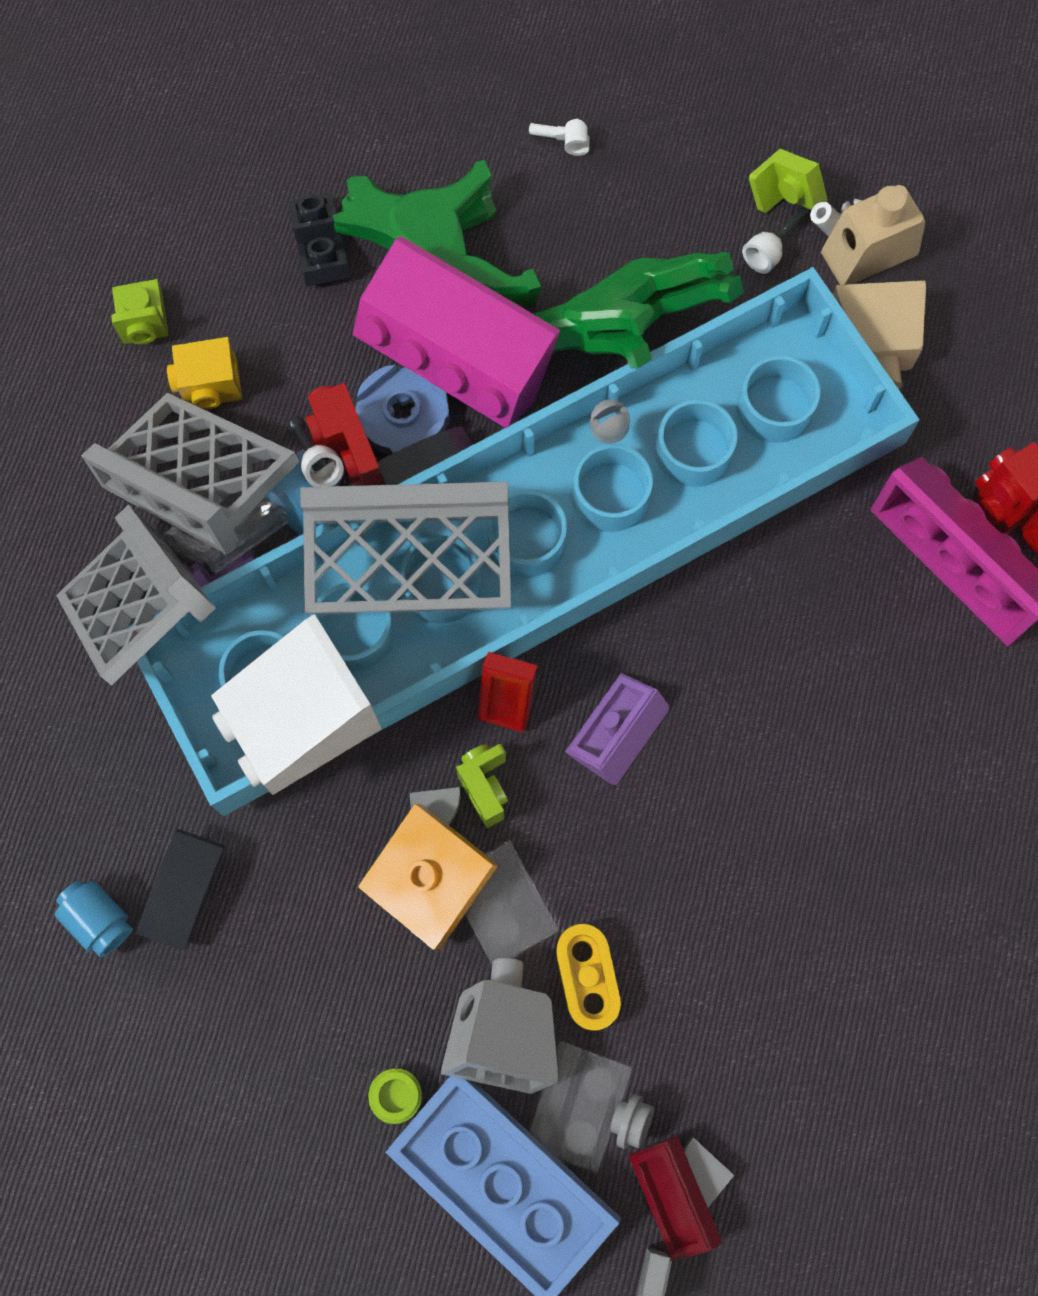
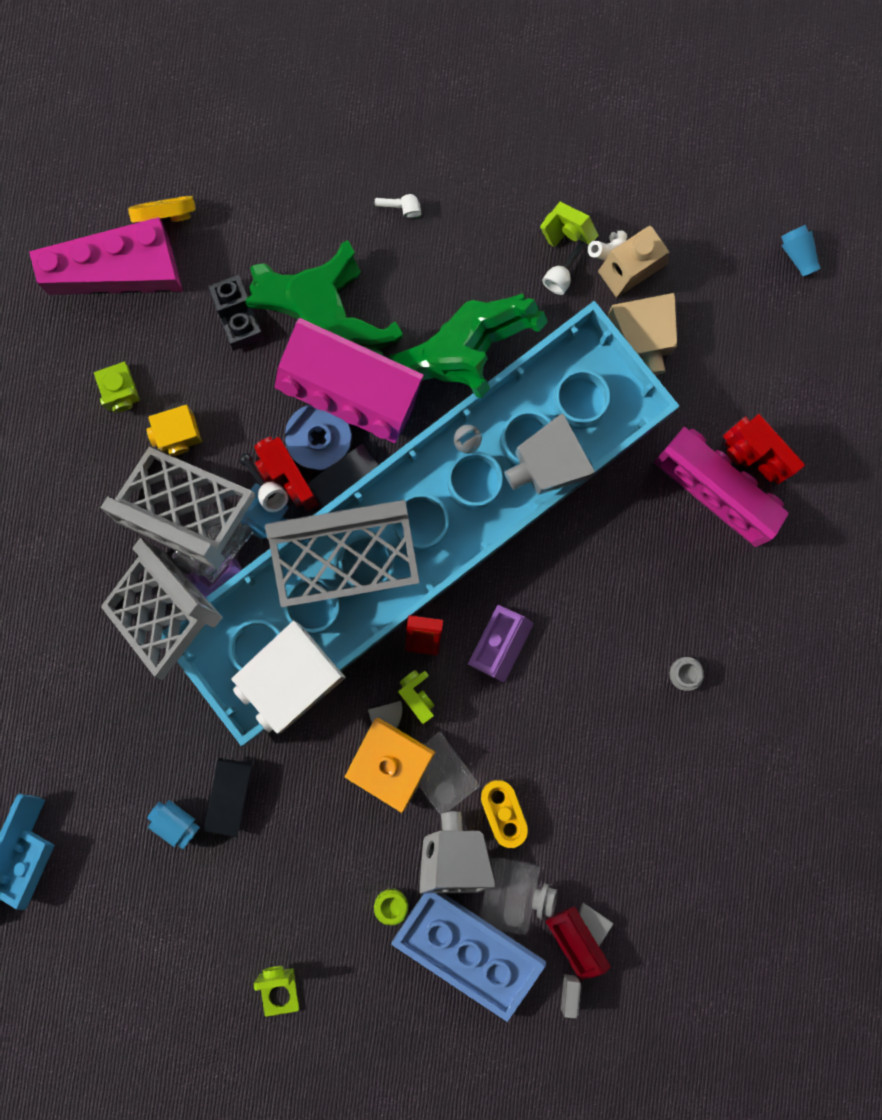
camera: 15 degrees left, 10 degrees up
none -> dark pink wedge [29,217,183,295]
none -> yellow plate [128,196,196,223]
none -> lime bracket [254,966,299,1017]
none -> light grey torso [504,414,595,495]
none -> light grey plate [669,657,704,691]

